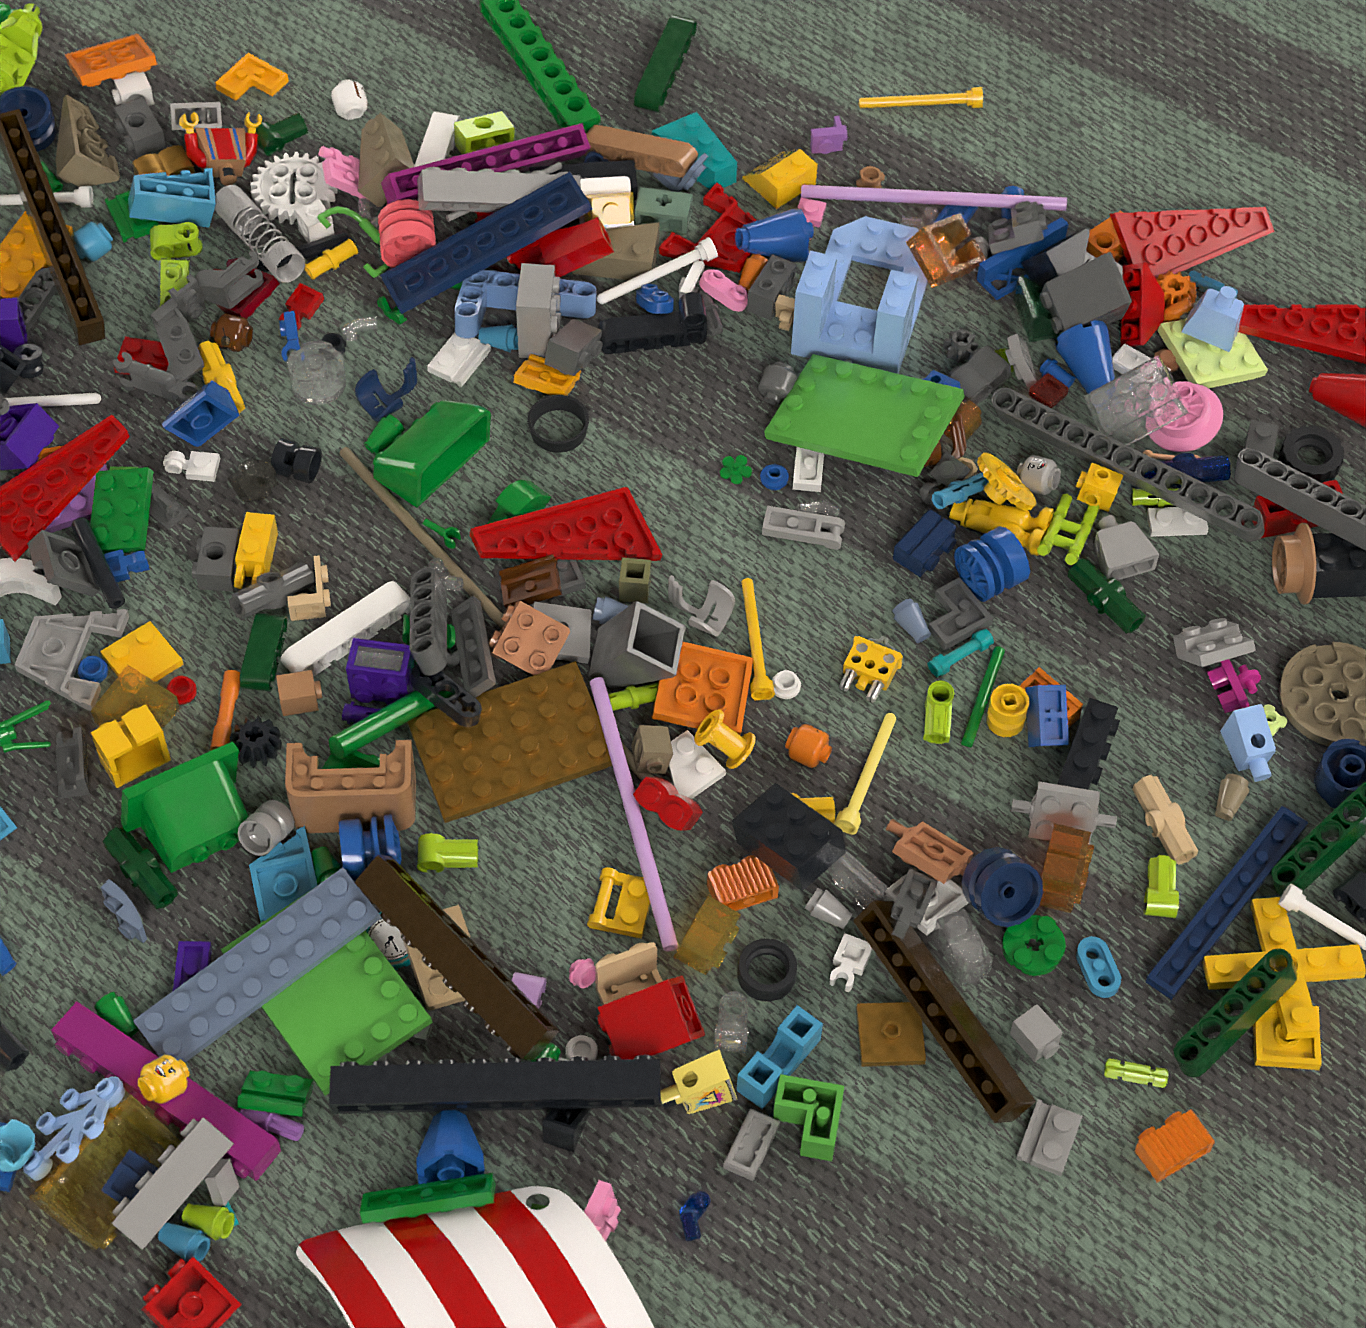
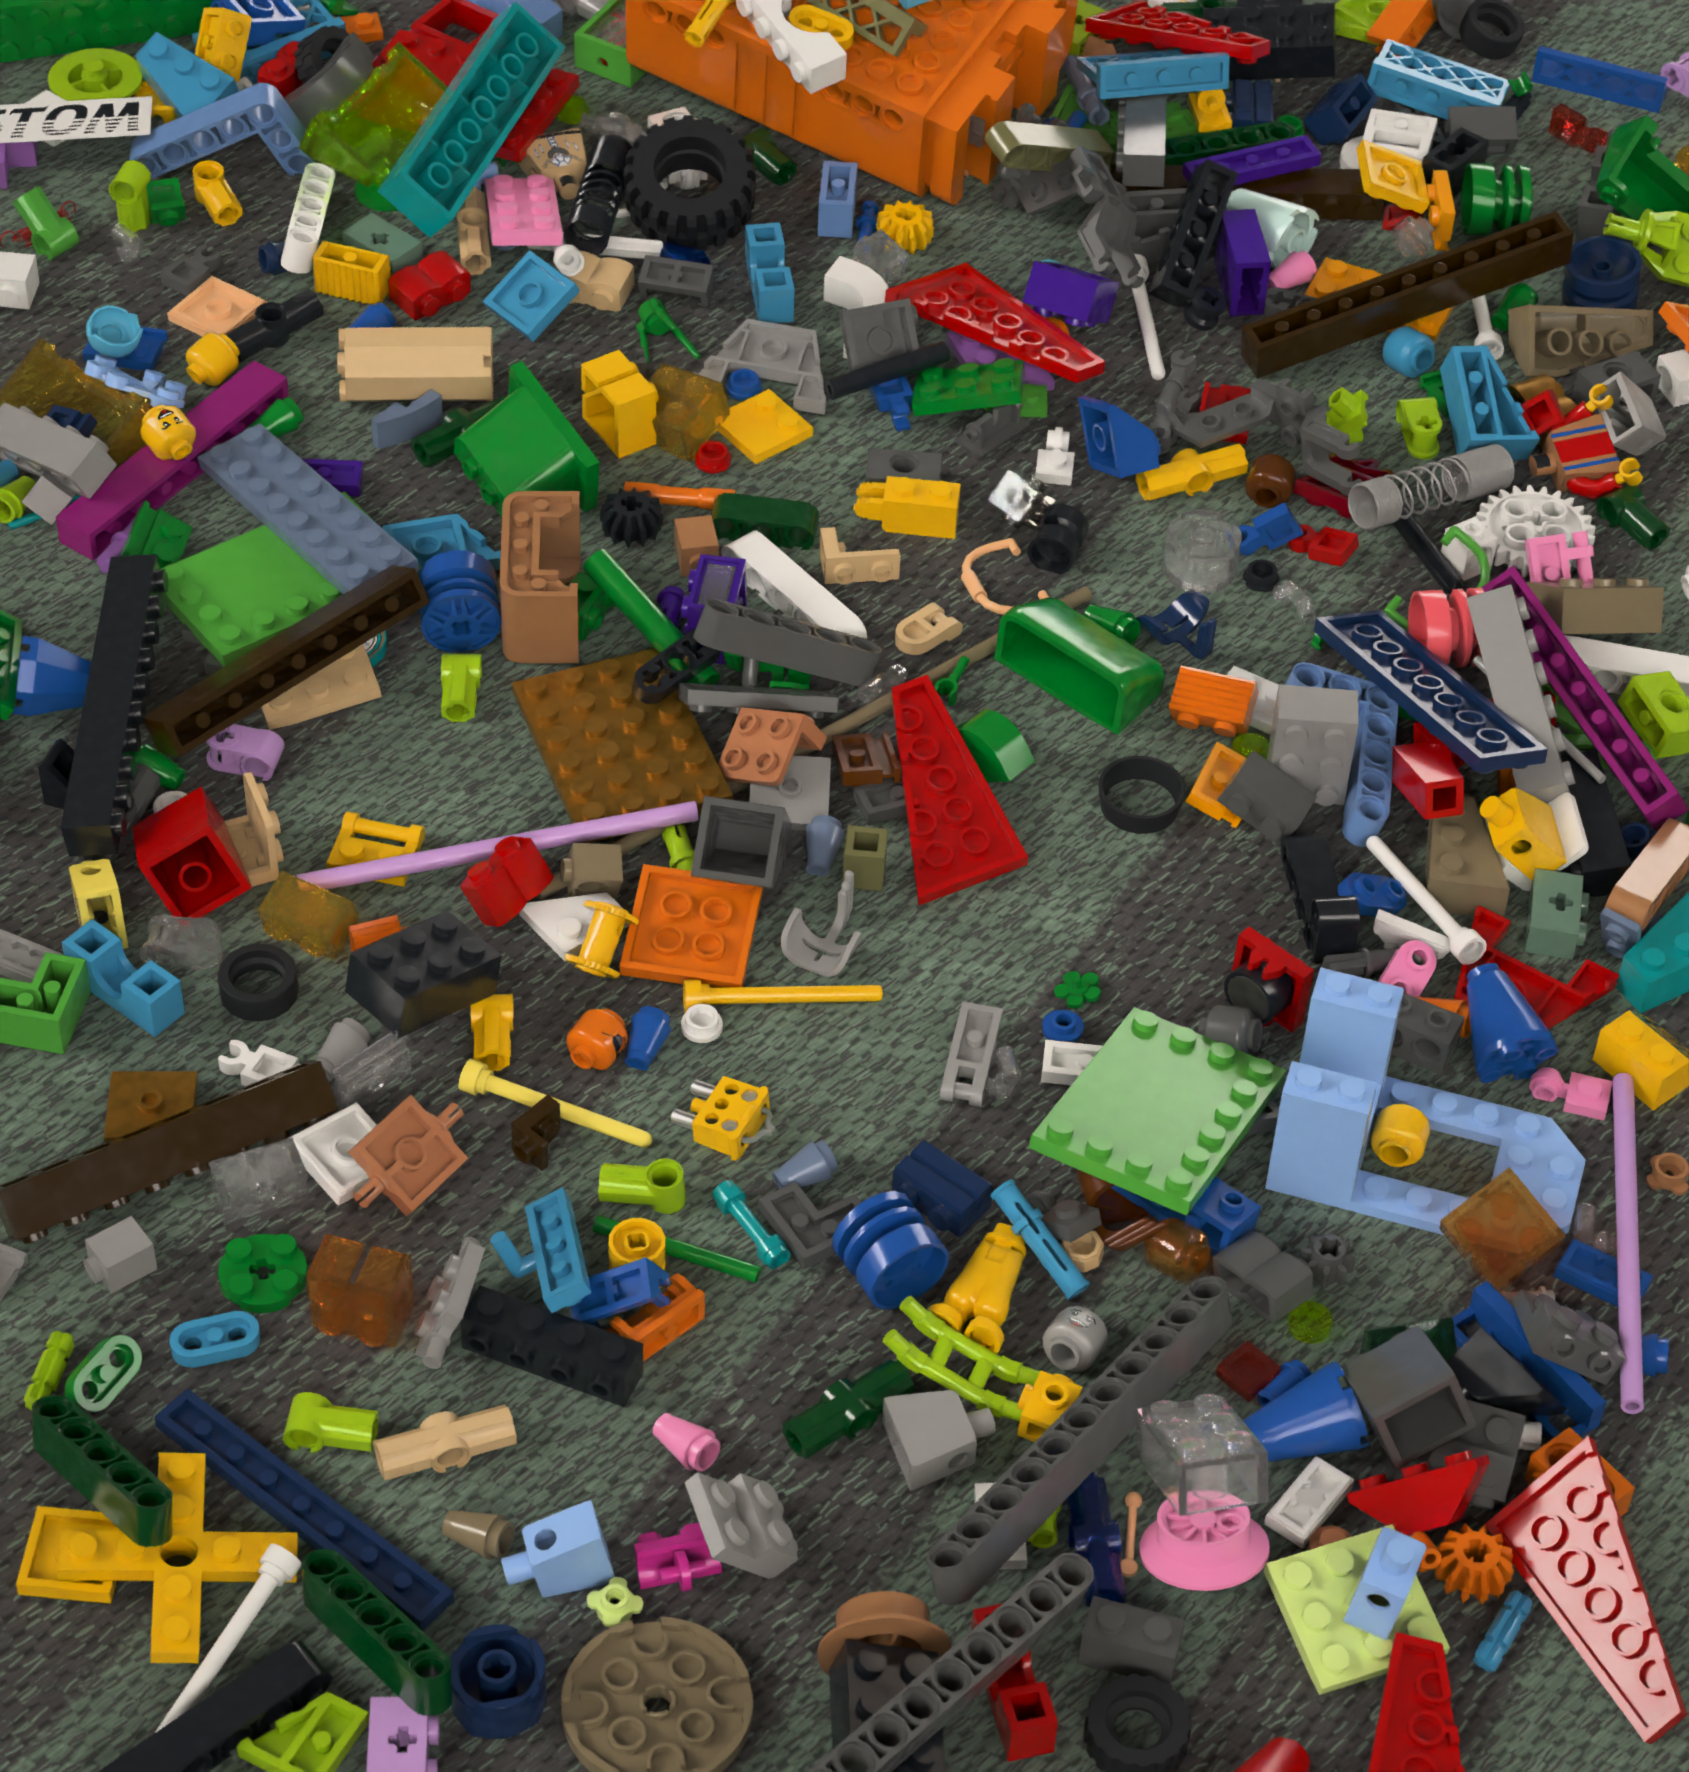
camera: 90 degrees right, 10 degrees down
dark grey piece [229,562,315,619] -> none
light grey wheel [238,800,295,856] -> none
yellow pin [304,239,358,280] -> none
bright pink plate [569,958,596,988] -> none
dark grey hinge [890,868,938,939] -> none
dark blue wheel [962,847,1043,927] -> none
yellow gear [977,452,1036,511] -> none
light grey wing [1005,334,1038,388] -> none
none -> green plate [65,1335,142,1413]
none -> yellow head [185,333,240,386]
none -> tan brick [337,327,493,402]
none -> dark azure plate [490,1187,592,1313]
none -> dark brown bracket [511,1095,560,1171]
none -> blue cone [624,1006,671,1071]
none -> bright pink cone [653,1413,720,1472]
none -> tan plate [895,602,963,655]
none -> light nougat piece [961,538,1049,615]
none -> orange brick [1169,665,1259,737]
none -> piece [1224,926,1314,1033]
none -> clear neon green plate [1232,733,1269,760]
none -> yellow head [1370,1104,1430,1167]
none -> red slope [1521,389,1565,436]

